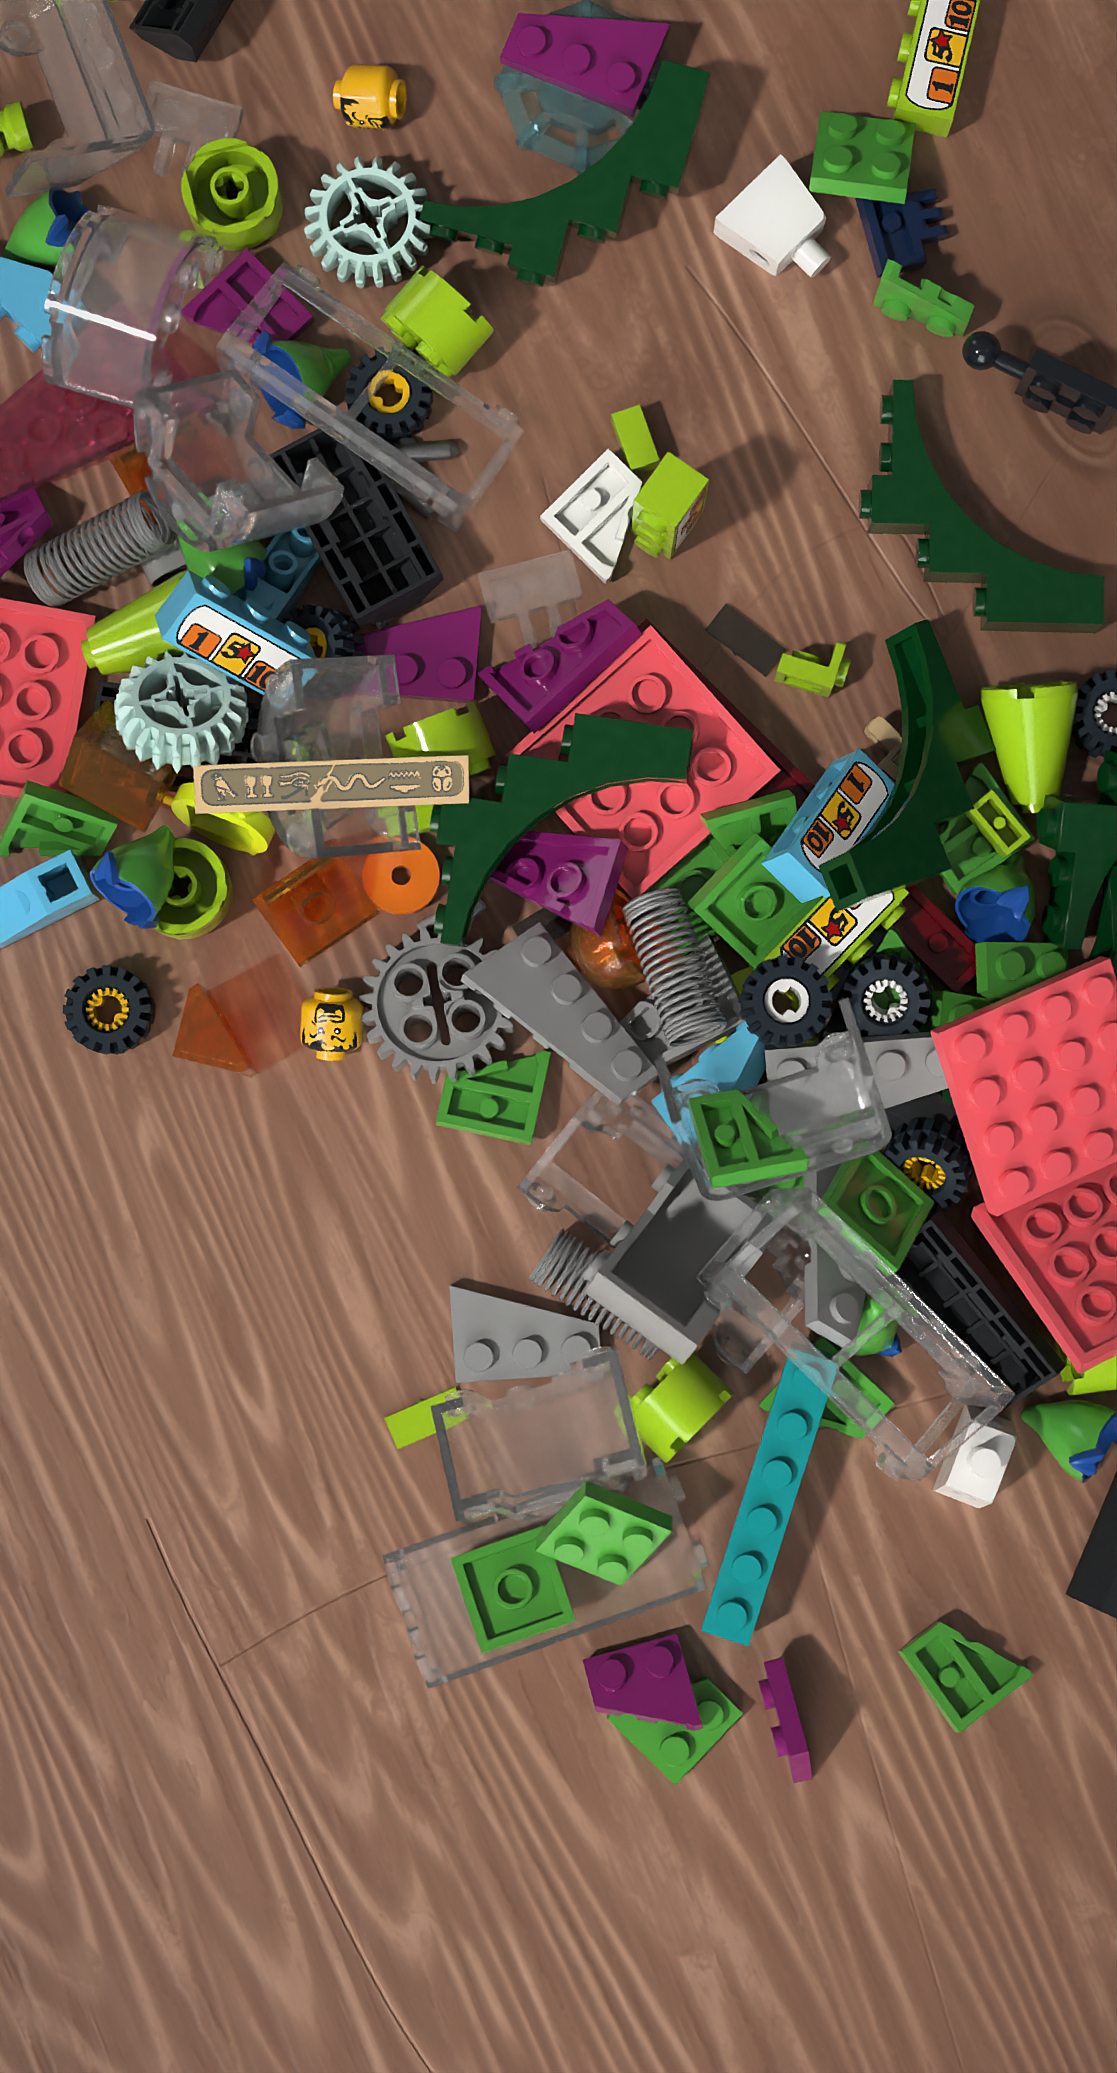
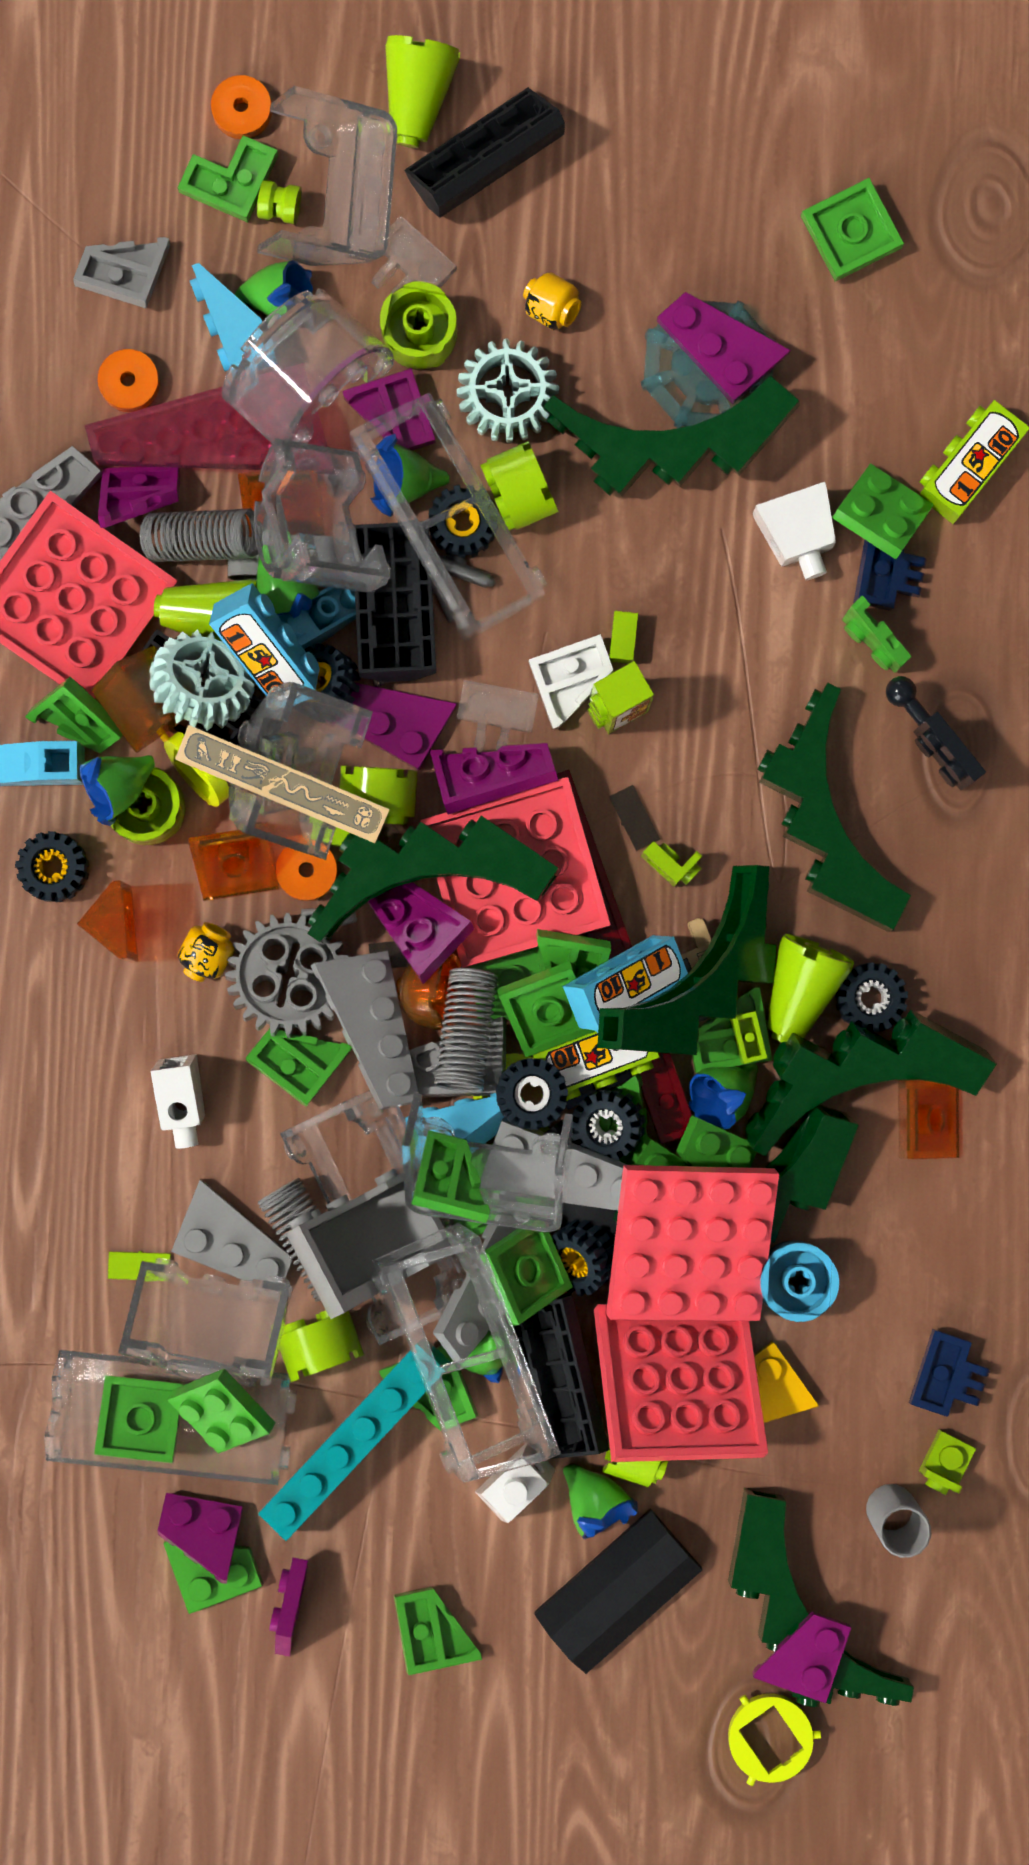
camera: 20 degrees right, 0 degrees up
none -> white torso [151,1054,205,1149]

